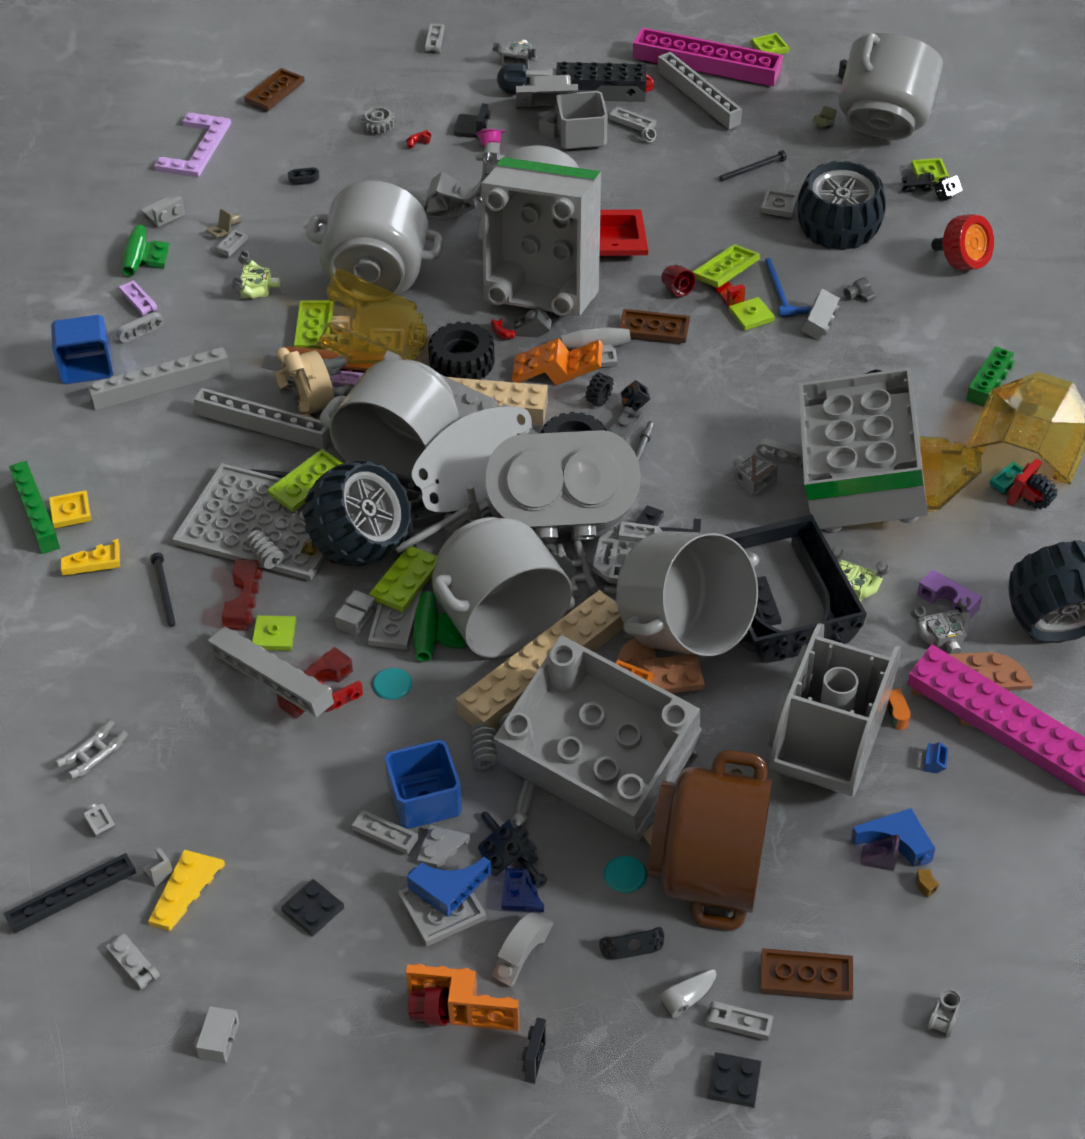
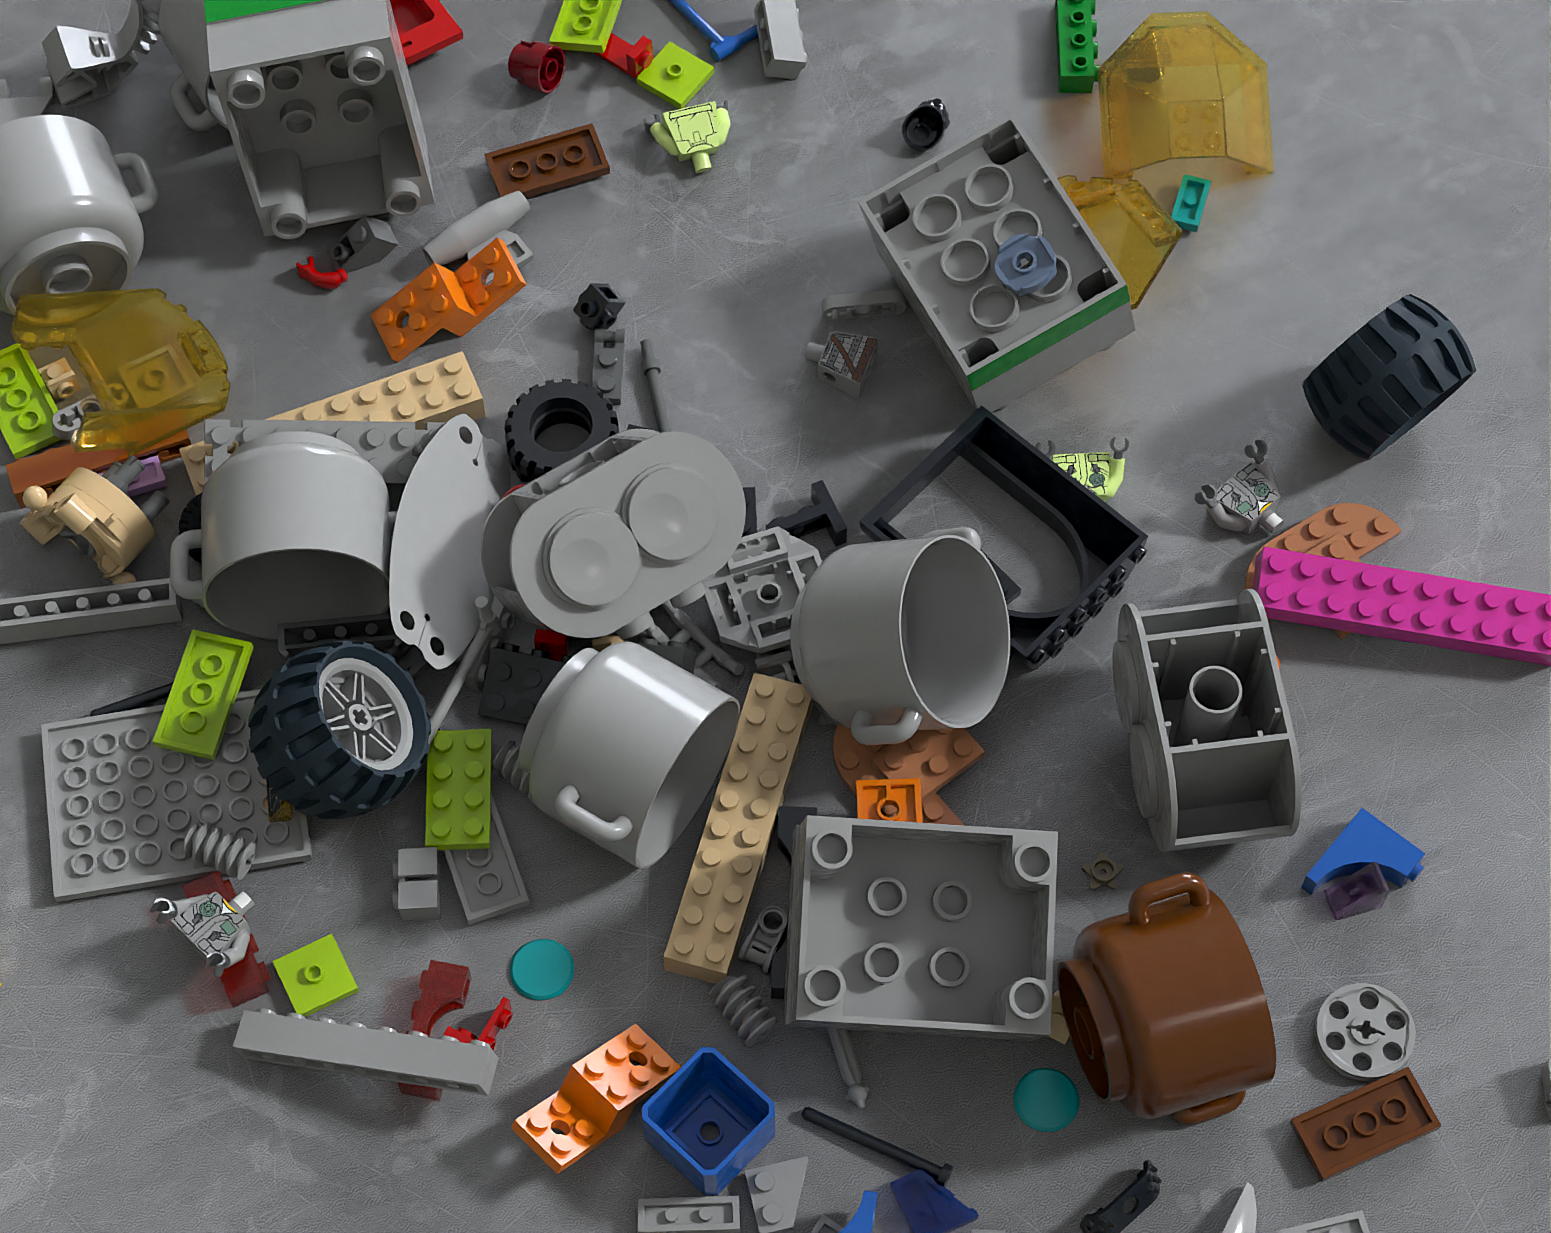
camera: 30 degrees left, 15 degrees up
black bar [150,552,175,627] -> none
green plate [413,591,465,662] -> none
black tyre [428,322,495,380] -> none
black bracket [478,819,539,876] -> none
black tyre [585,372,614,406] -> none
pearl gold piece [916,869,939,898] -> none
medium lavender arch [917,569,982,619] -> none
blue piece [924,742,948,774] -> none
plate [1007,459,1058,509] -> none
none -> torso [150,891,255,977]
none -> orange bracket [511,1023,681,1174]
none -> yellowish green torso [643,100,731,173]
none -> sand blue plate [994,233,1057,296]
none -> light grey wedge [1314,983,1416,1082]

